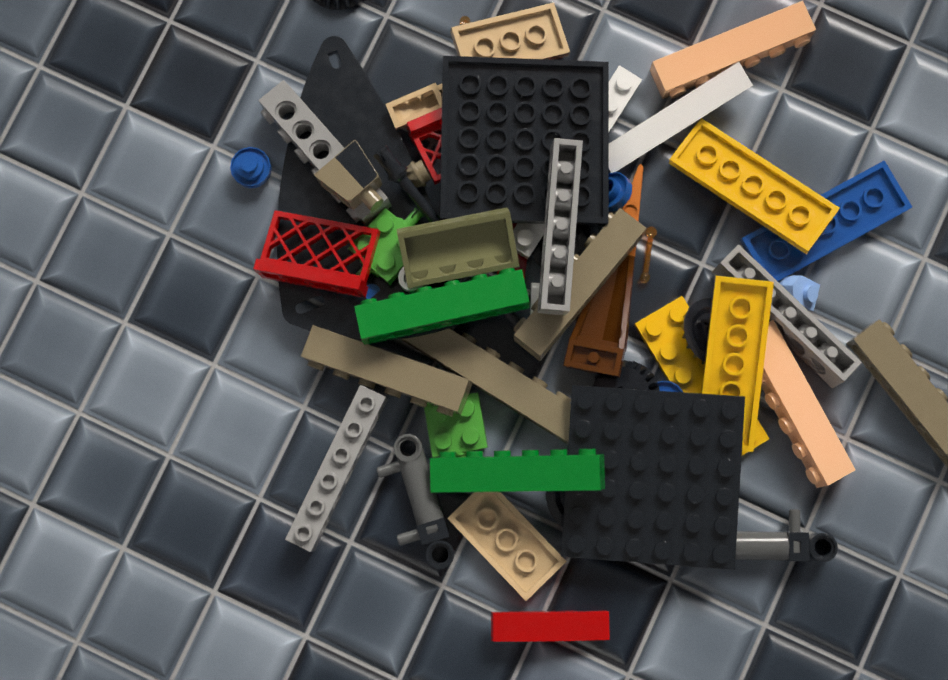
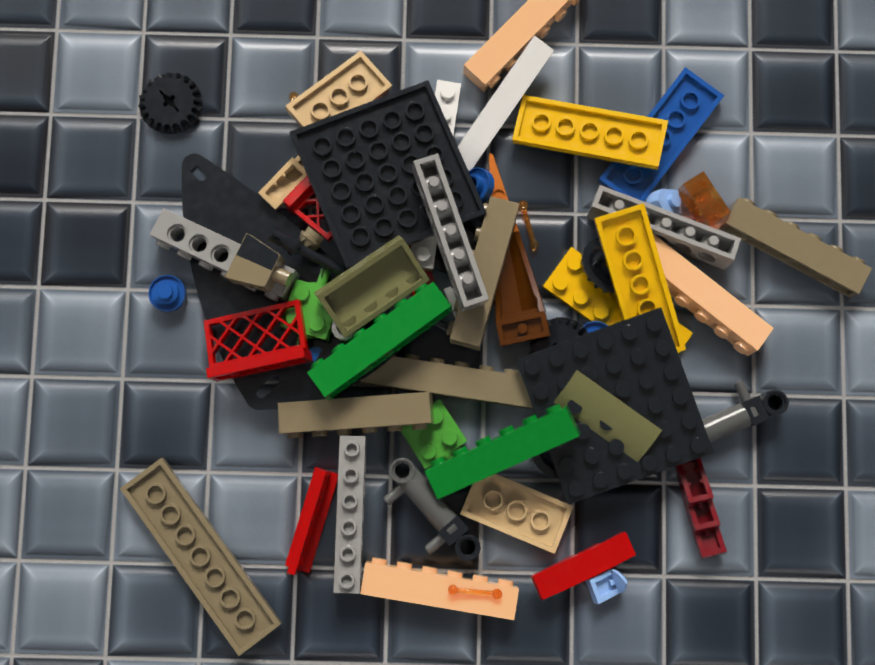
camera: 30 degrees left, 0 degrees up
none -> dark tan plate [120,458,282,656]
none -> red fence [285,467,338,575]
none -> light nougat brick [360,557,519,620]
none -> clear orange hinge [448,584,502,599]
none -> olive slope [553,370,662,462]
none -> light blue plate [586,568,627,604]
none -> dark red slope [675,458,727,560]
none -> clear orange brick [678,171,731,227]

